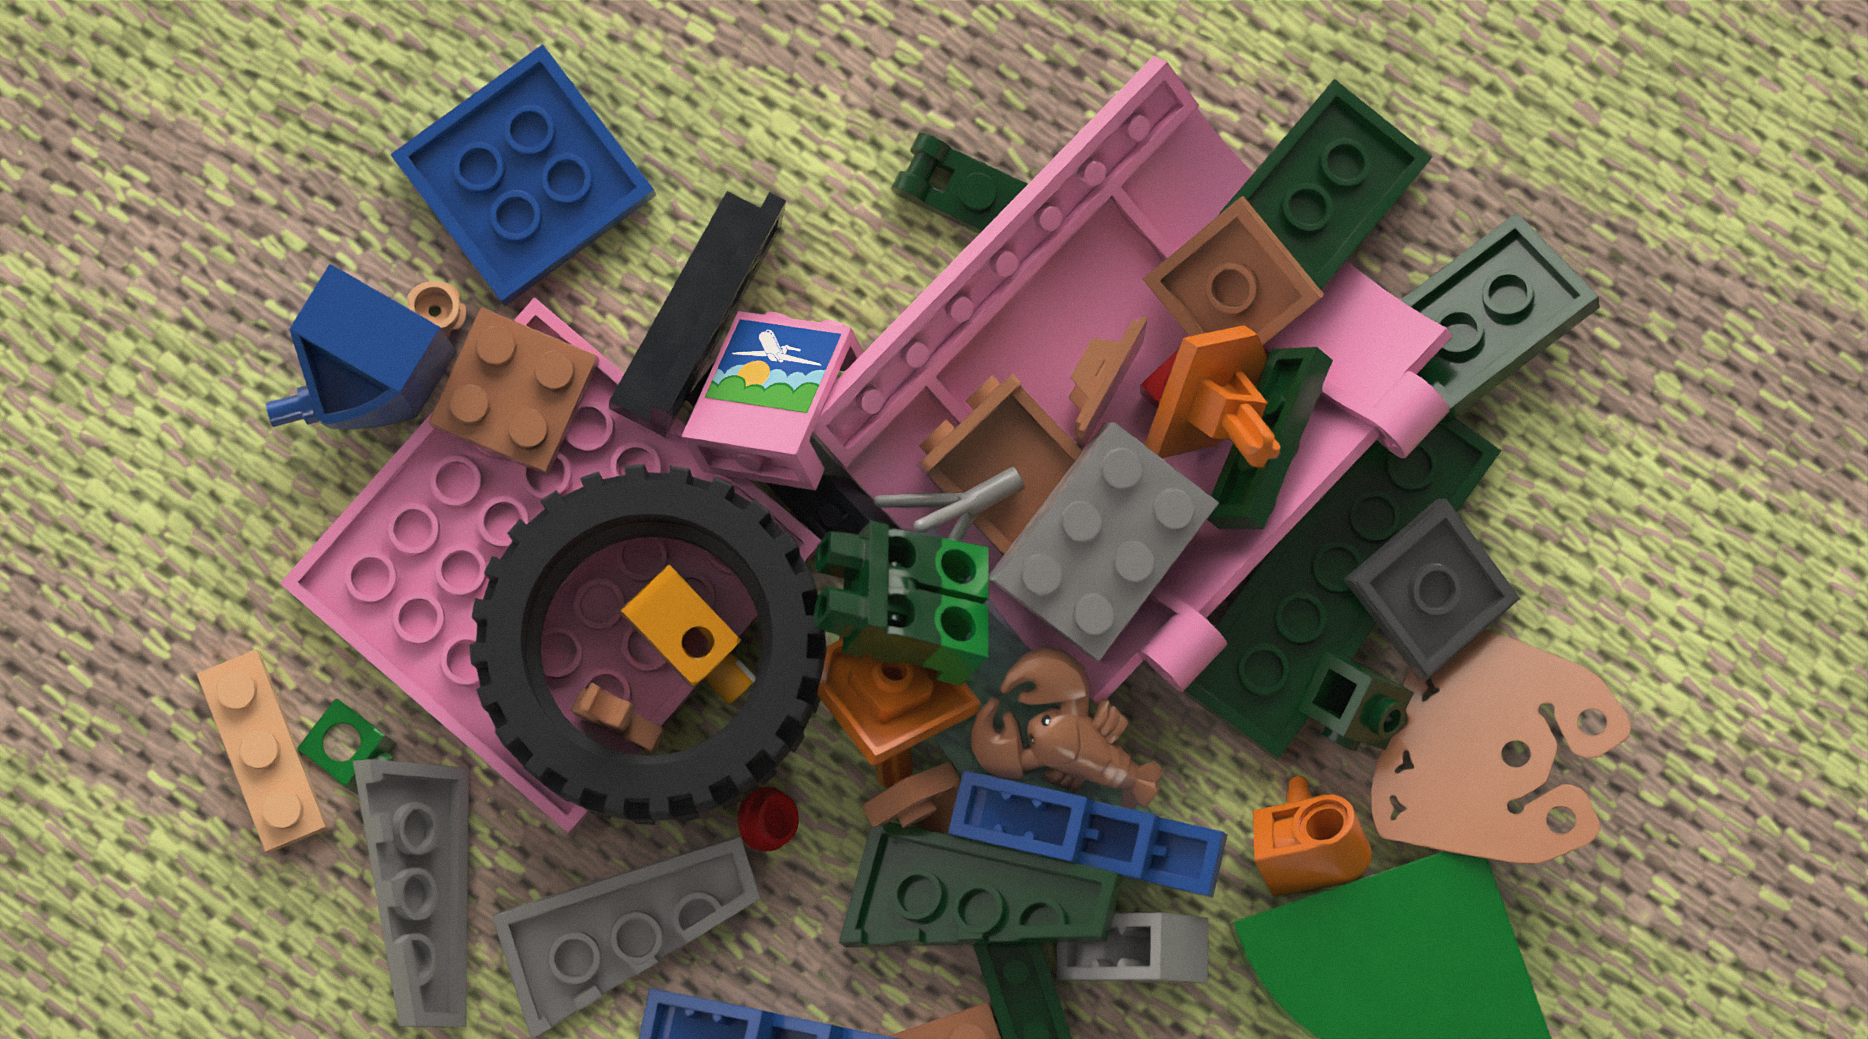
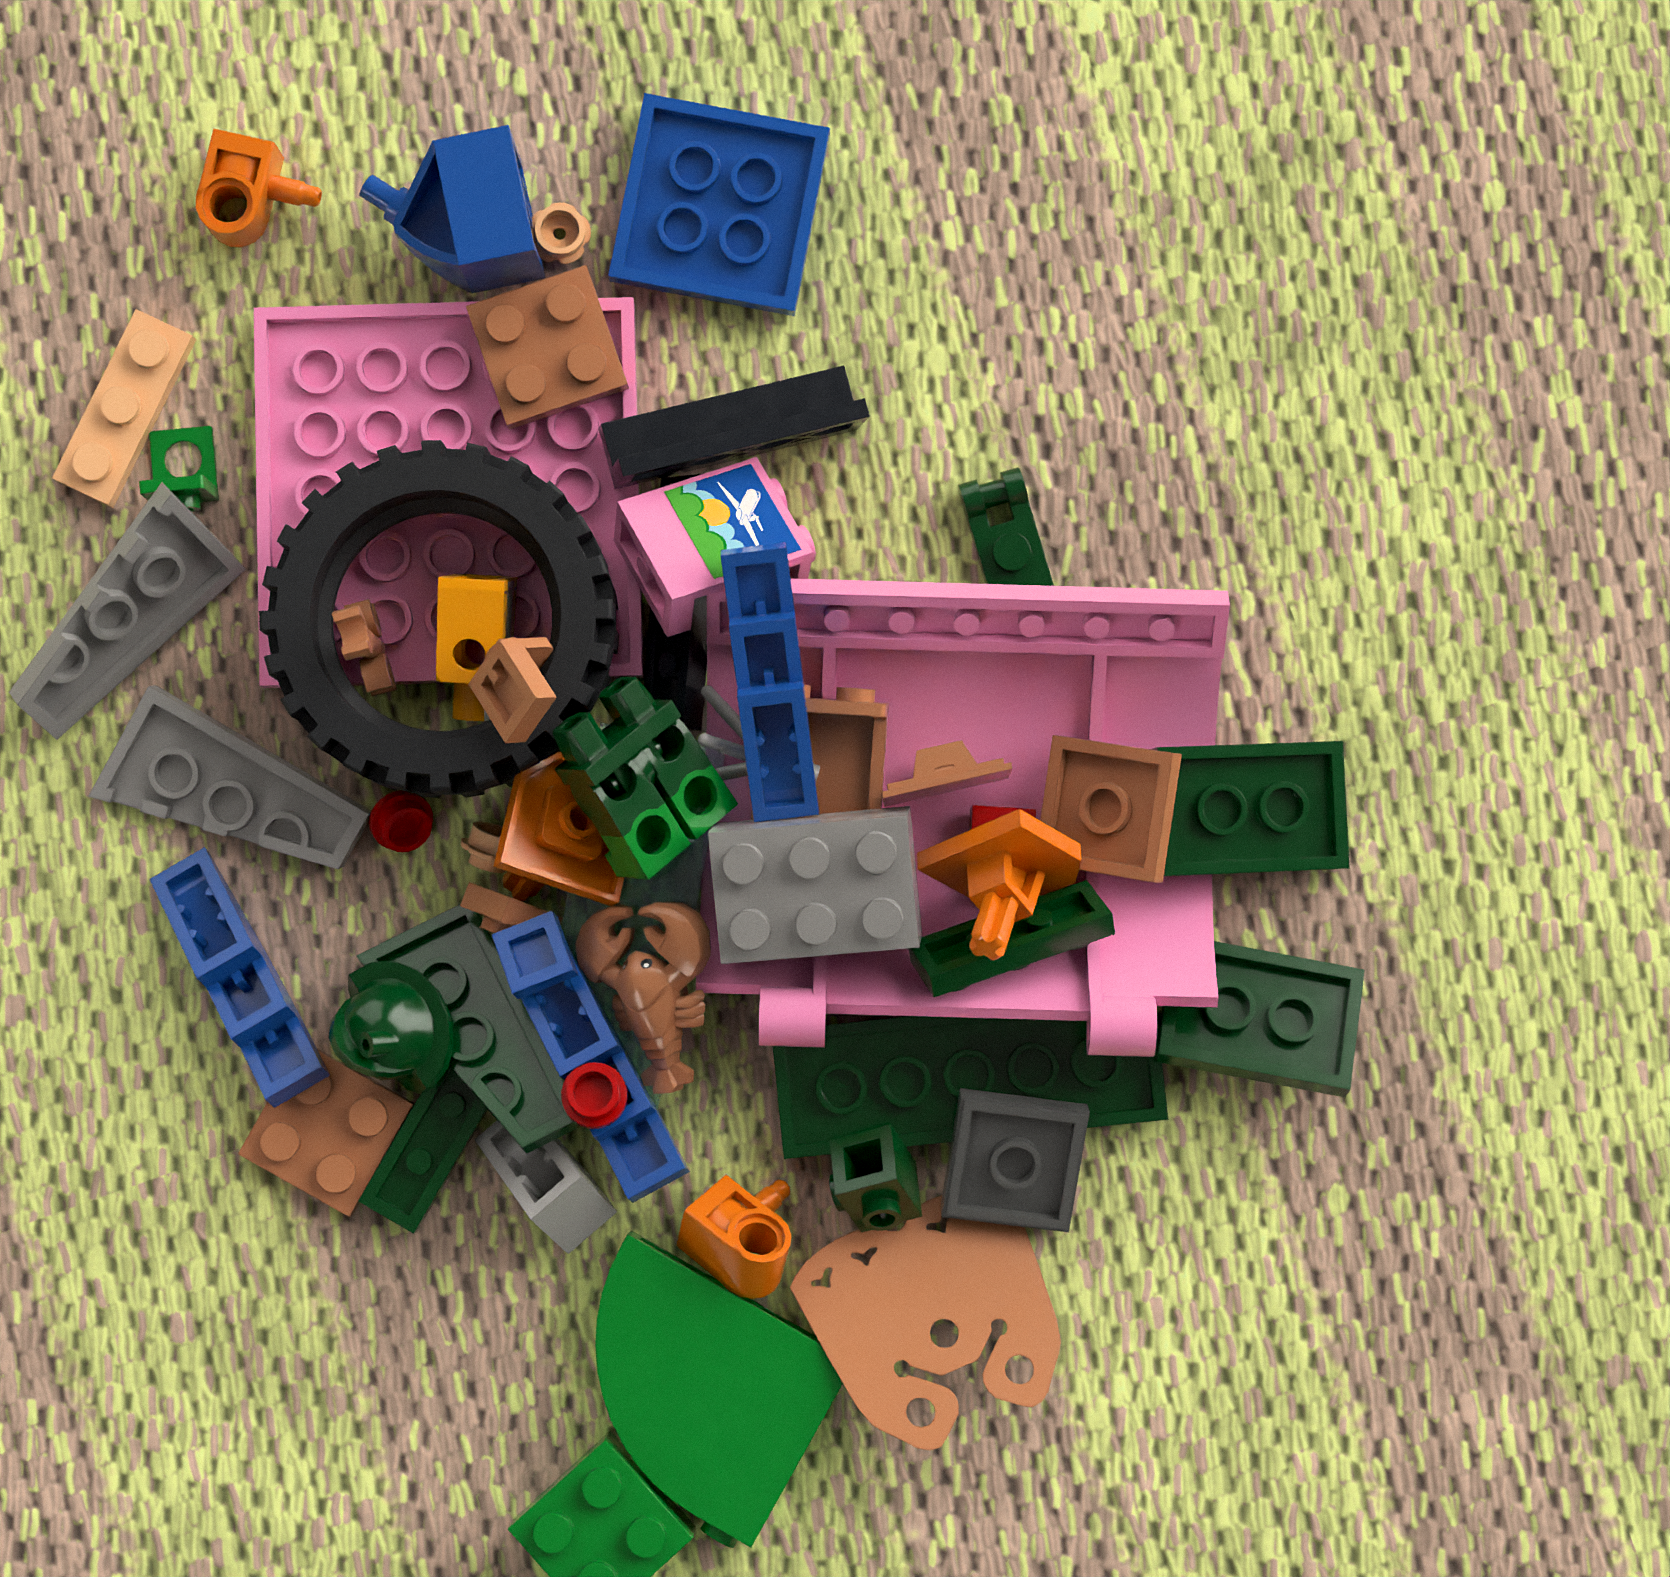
camera: 45 degrees right, 5 degrees up
none -> orange piece [196,129,322,247]
none -> dark green helmet [328,961,454,1094]
none -> light nougat plate [461,822,505,873]
none -> nougat bracket [469,637,557,743]
none -> blue plate [492,911,578,999]
none -> red plate [561,1062,627,1129]
none -> blue slope [721,542,819,822]

